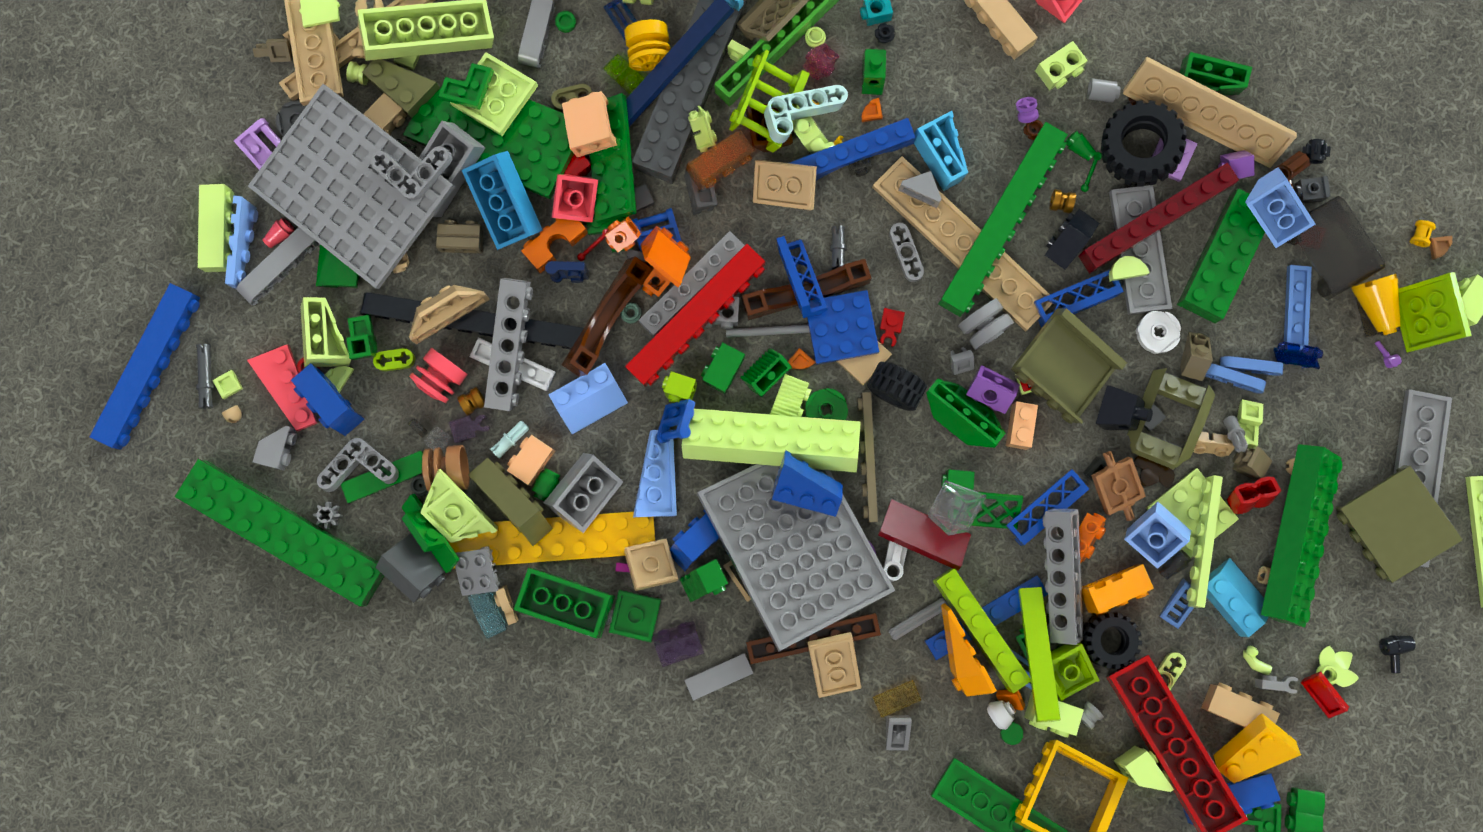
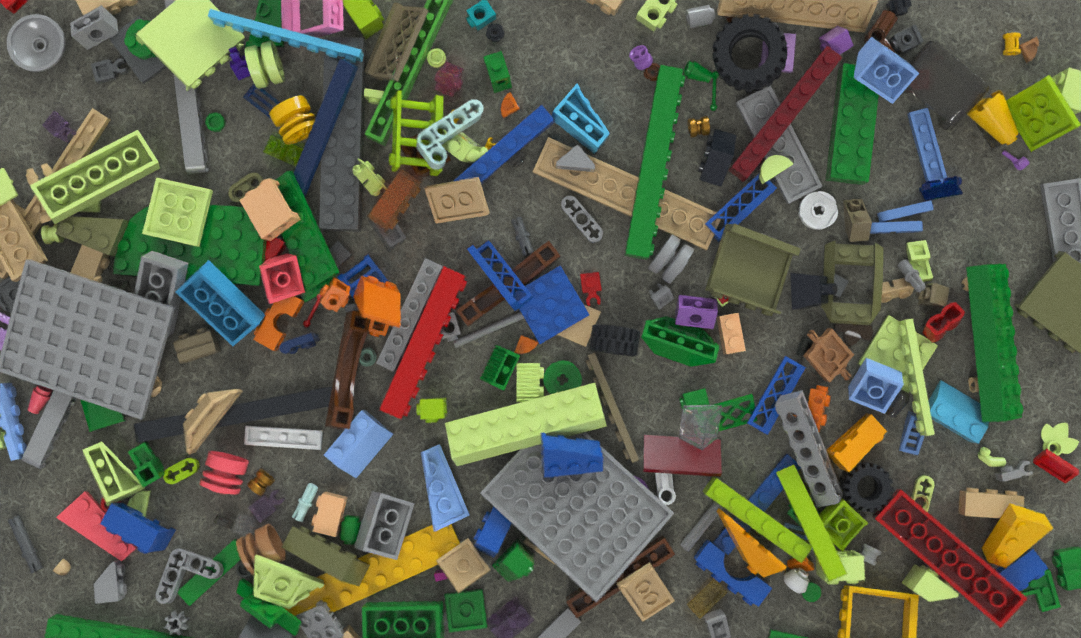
camera: 20 degrees left, 5 degrees up
yellowish green tile [212,370,243,399] -> none
light grey beam [370,146,452,200] -> none
green plate [438,63,494,110] -> none
light grey brick [484,278,533,411] -> none
blue plate [657,399,696,443] -> none
green brick [701,342,745,394] -> none
none -> blue arch [694,539,772,607]

